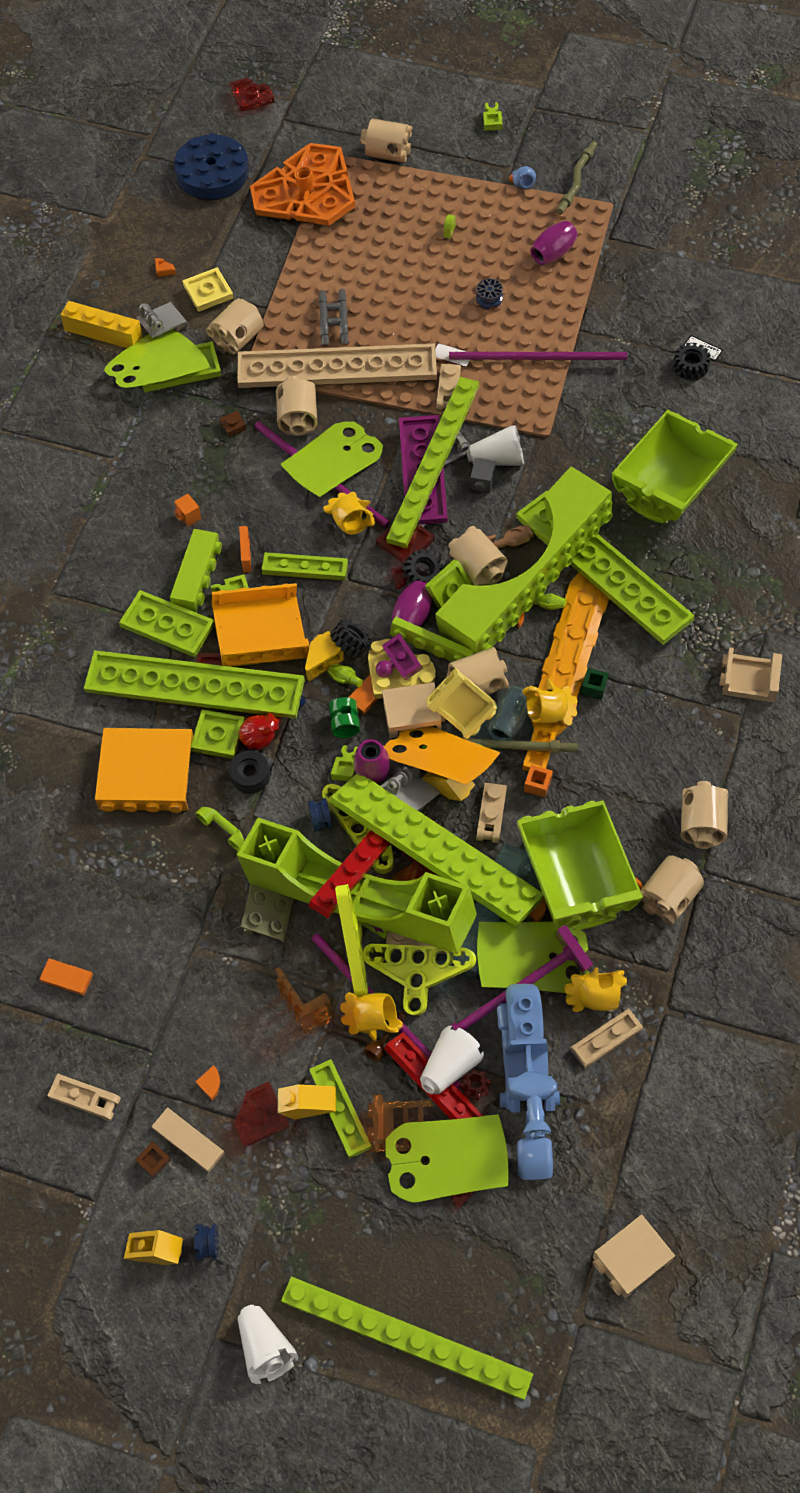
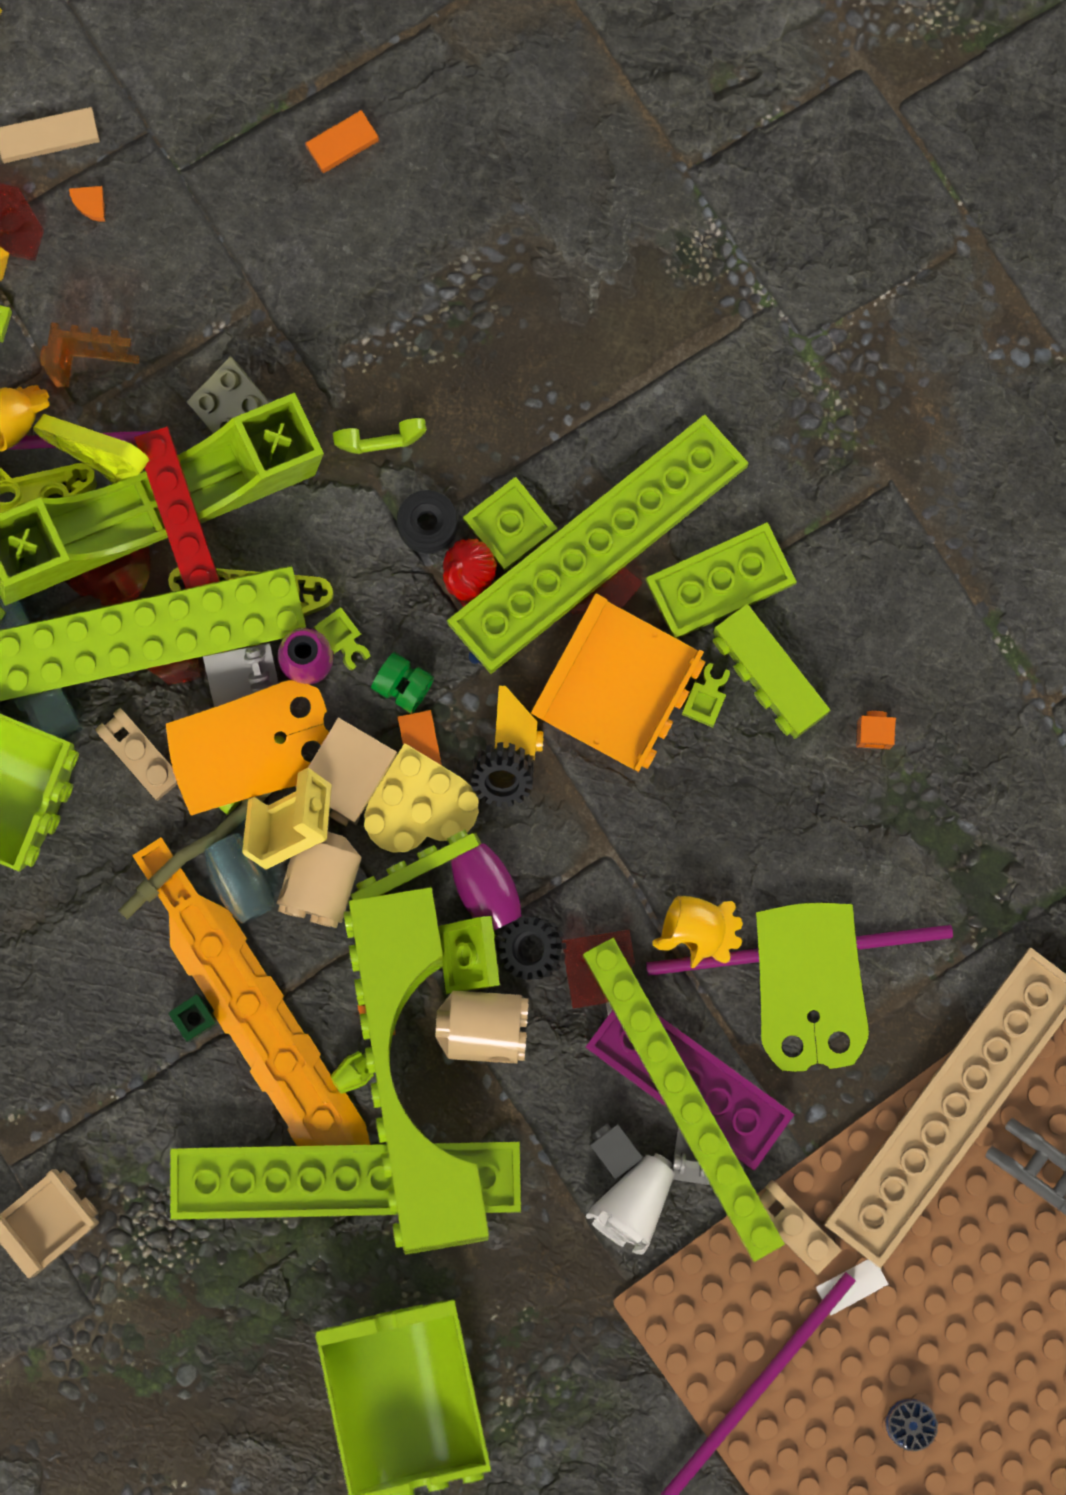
camera: 125 degrees right, 20 degrees up
tan plate [47,1074,121,1121] -> none
light orange panel [95,728,194,813] -> none
reddish brown plate [135,1141,171,1179] -> none
reddish brown plate [219,411,247,437] -> none
orange tile [239,526,252,573] -> none
lime plate [262,552,348,581] -> none
tan cylinder [276,376,318,436] -> none
dark blue wheel [308,798,332,832] -> none
lime piece [327,664,363,687] -> none
magenta plate [375,633,423,680] -> none
clear red tile [391,566,407,590] -> none
medium nougat piece [487,525,534,549] -> none
yellow piece [522,679,578,726] -> none
orange plate [524,765,553,798] -> none

